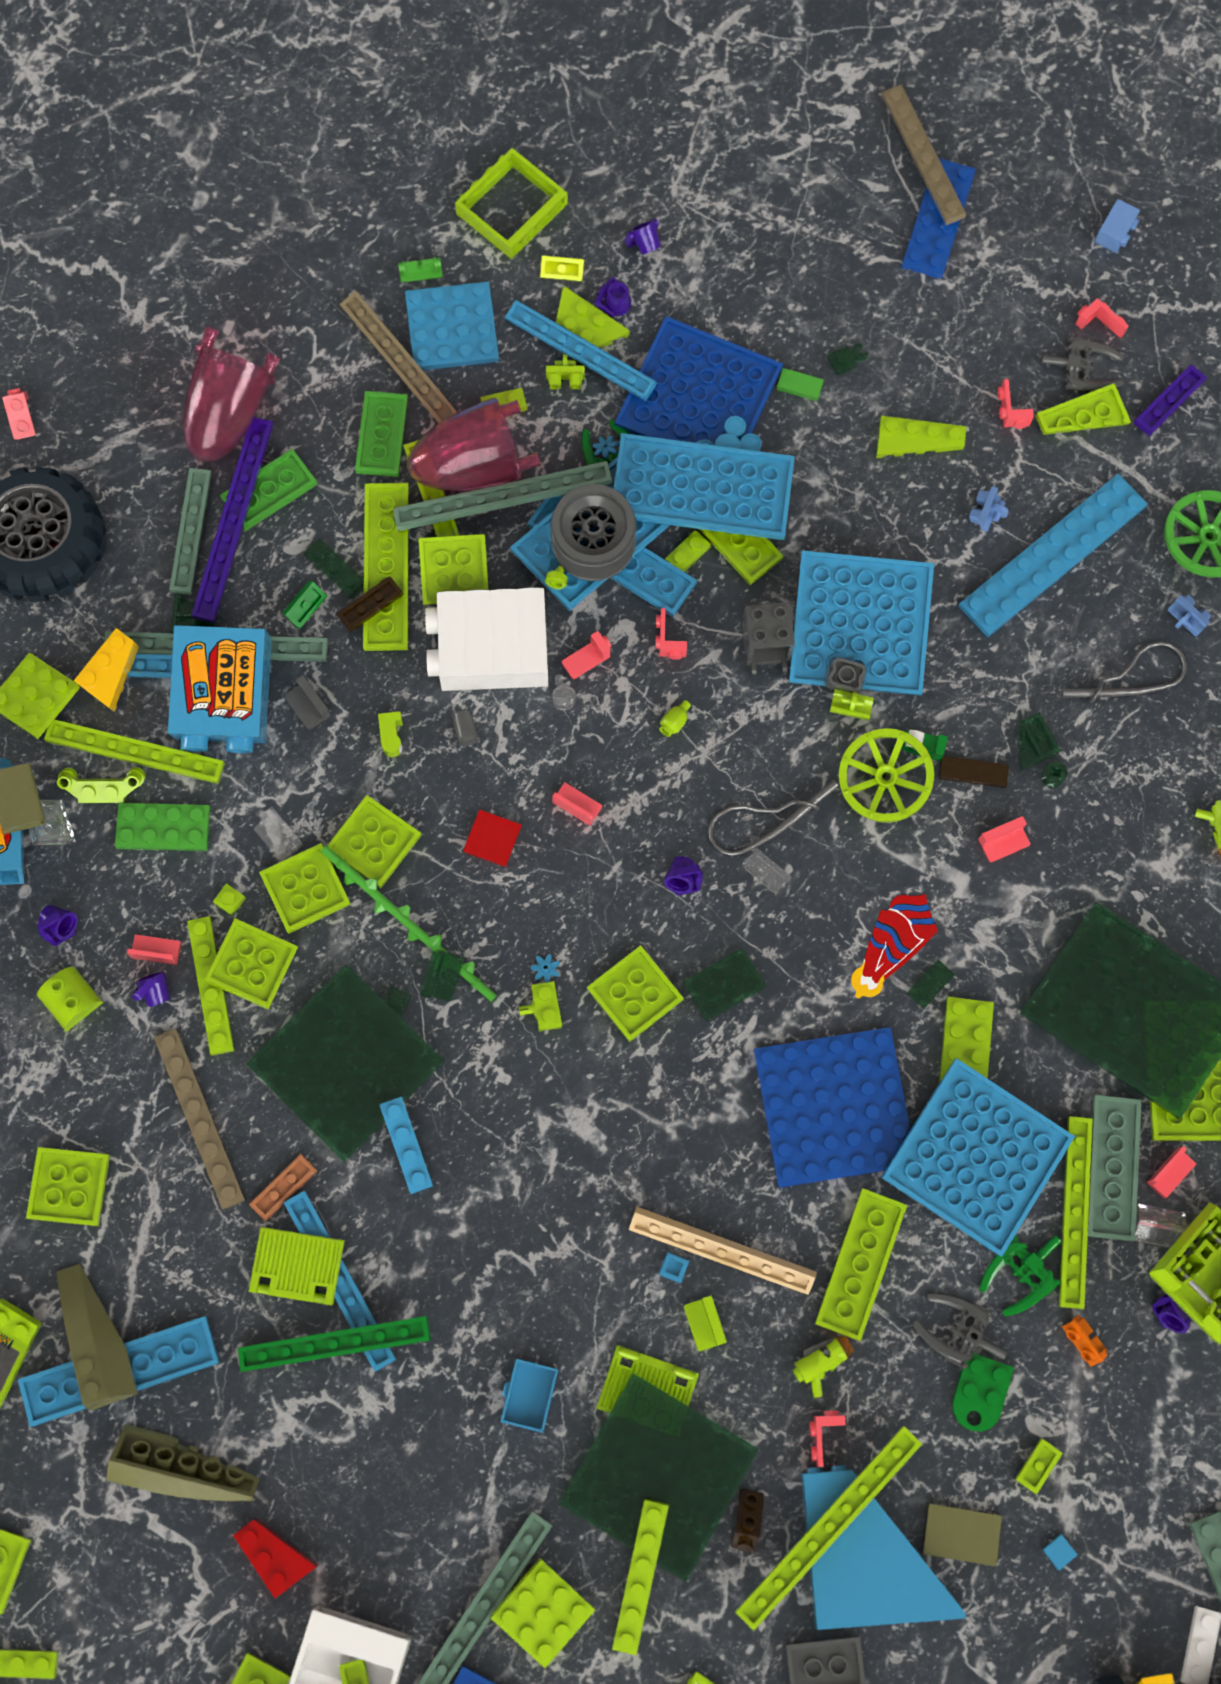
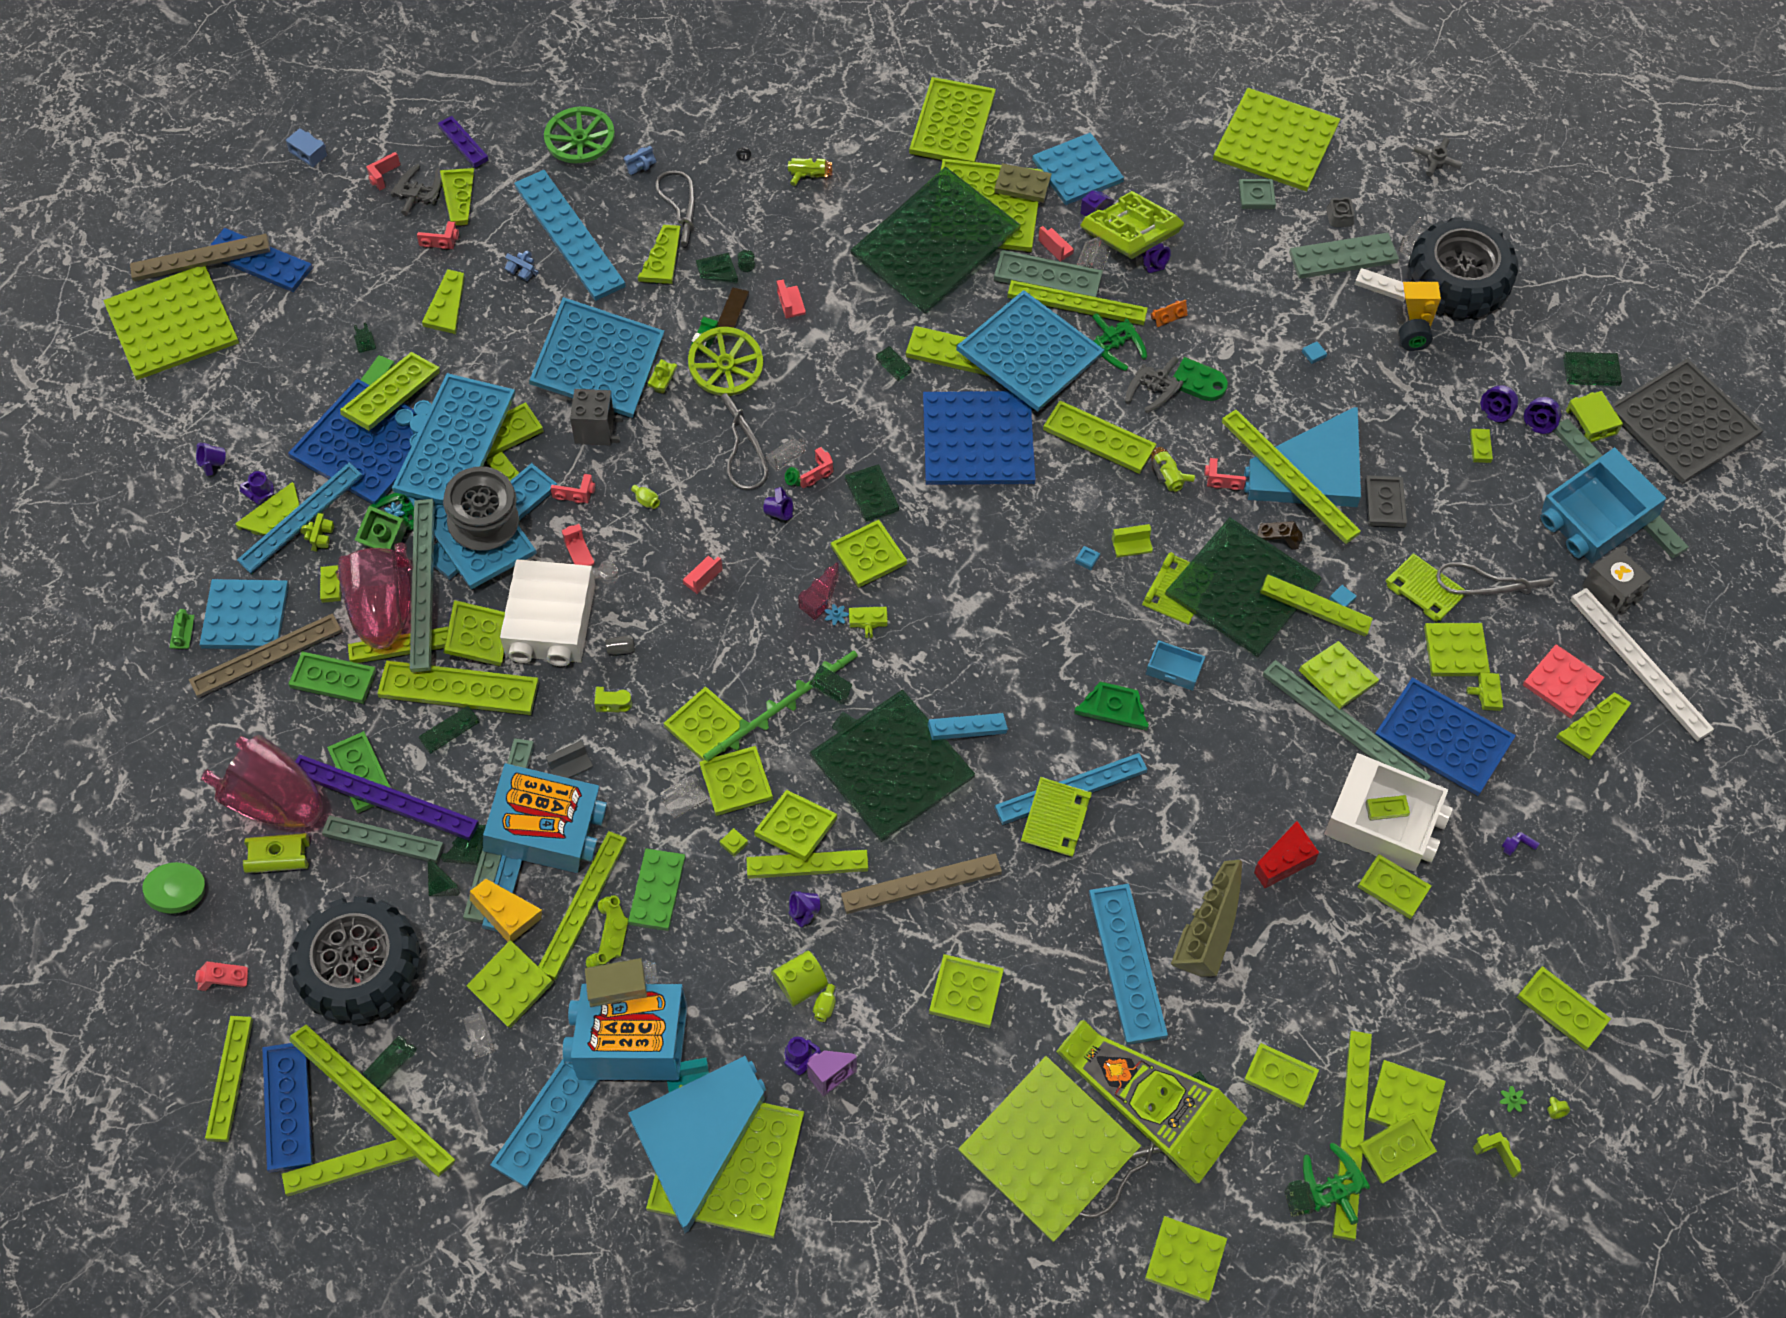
camera: 80 degrees left, 15 degrees down
dark purple piece [37,905,78,946] -> none
olive wedge [56,1264,138,1411] -> none
coral panel [127,934,182,965] -> none
green plate [237,1316,431,1372] -> none
nougat tile [249,1154,317,1222] -> none
green plate [282,580,327,629] -> none
dark brown tile [336,576,404,633] -> none
lime window [455,148,568,259] -> none
red tile [463,809,522,868] -> none
neon yellow slope [540,255,584,281] -> none
lime tile [545,566,568,589] -> none
tan plate [629,1207,817,1295] -> none
dark grey piece [824,657,867,694] -> none
red sticker [851,894,938,999] -> none
olive tile [922,1503,1002,1567] -> none
lime plate [1014,1438,1063,1495] -> none
none -> lime plate [103,266,239,381]
none -> bright green piece [143,862,205,913]
none -> lime piece [243,833,309,874]
none -> lime plate [340,352,440,431]
none -> bright green brick [355,506,409,557]
none -> clear green slope [428,859,460,896]
none -> lime wing [638,225,681,284]
none -> green plate [785,467,801,486]
none -> clear pink slope [798,562,839,620]
none -> coral bracket [800,447,833,488]
none -> lime plant [813,984,836,1022]
none -> green wing [1074,681,1149,731]
none -> dark azure tile [1329,585,1357,607]

